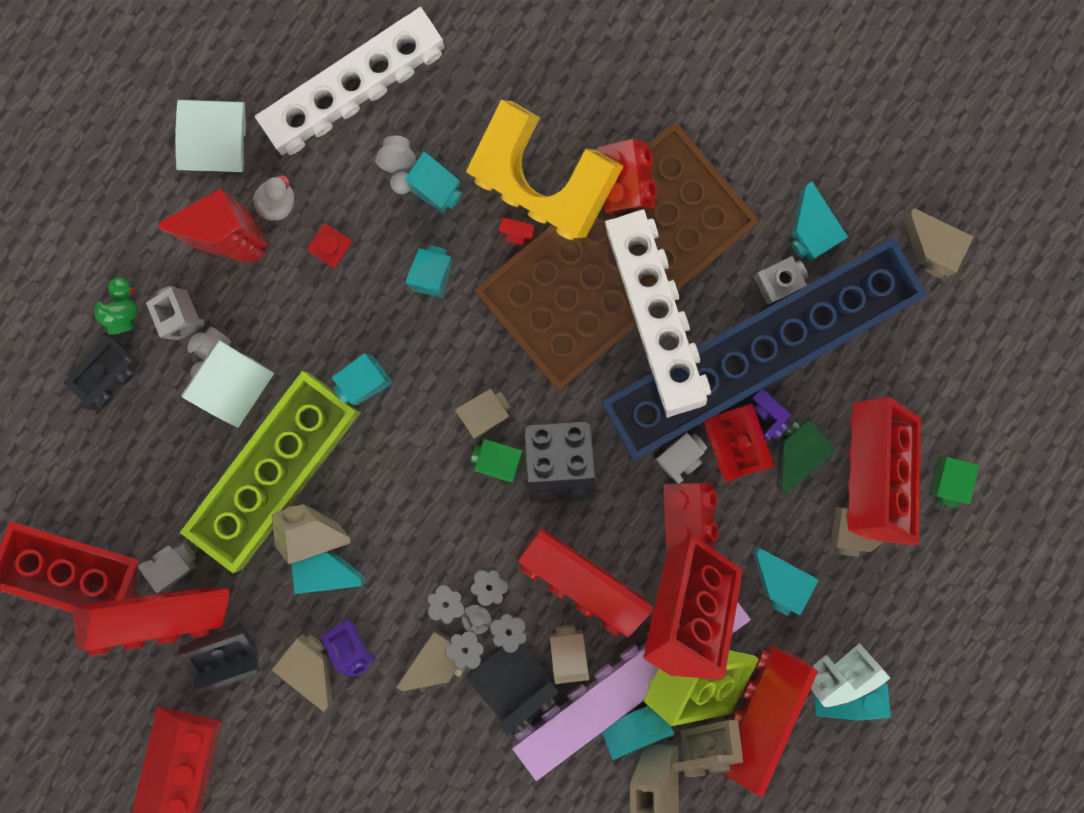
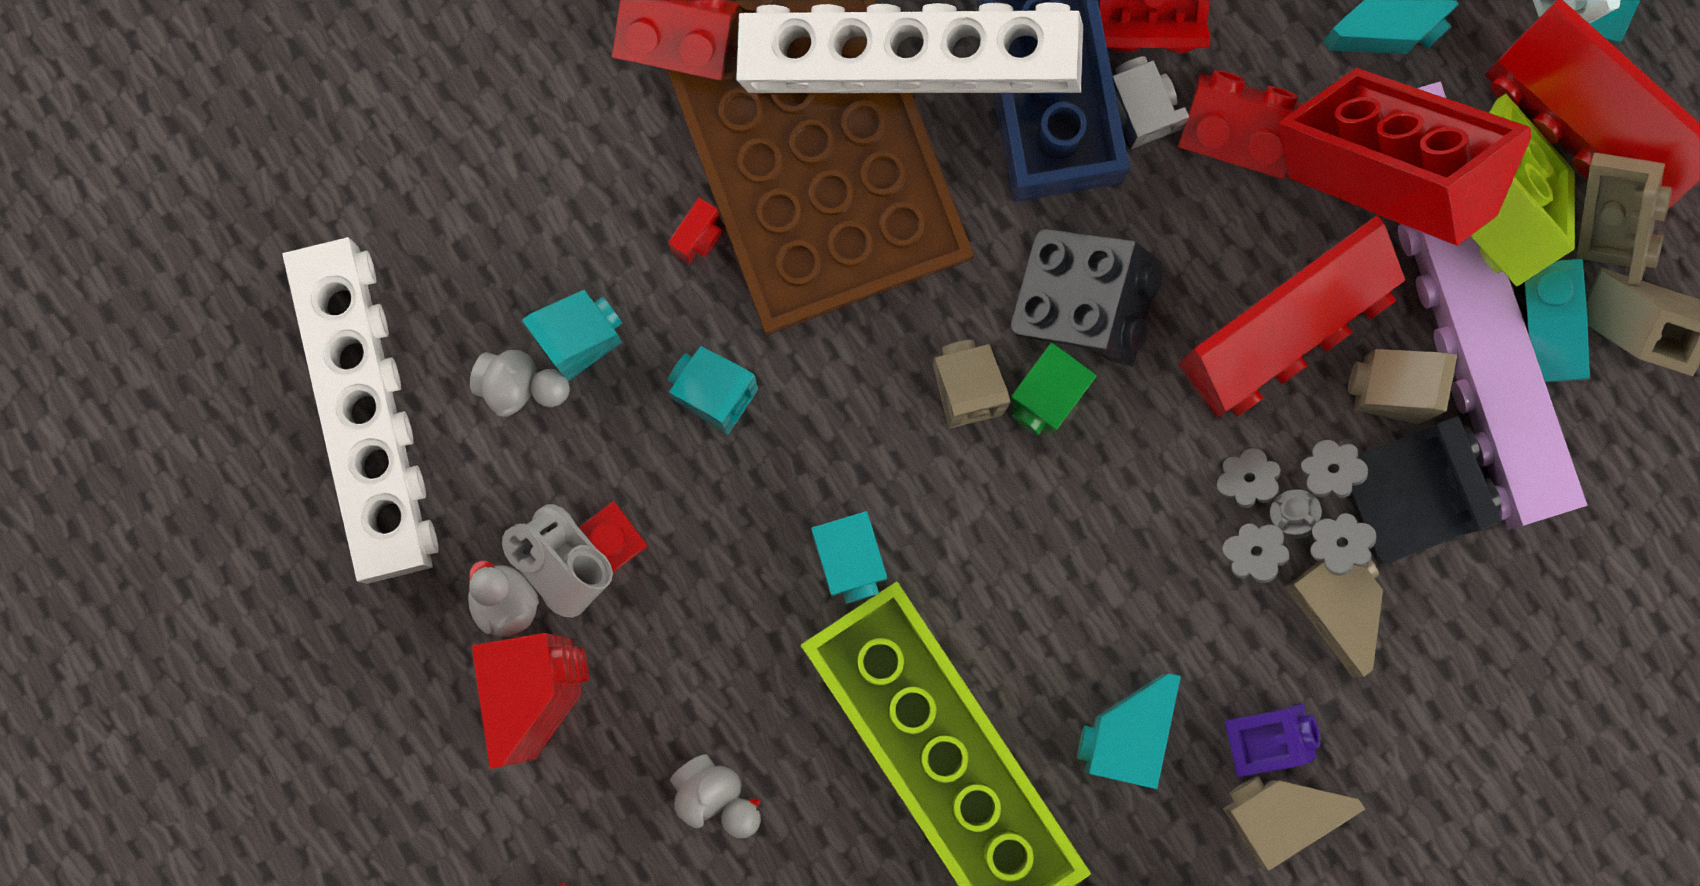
camera: 70 degrees left, 5 degrees down
light grey brick [146,286,205,340] -> none
light aqua slope [176,100,246,172] -> none
light aqua slope [181,339,274,428] -> none
dark tan slope [272,504,350,564] -> none
yellow arch [466,100,624,240] -> none
none -> light grey piece [502,504,613,618]

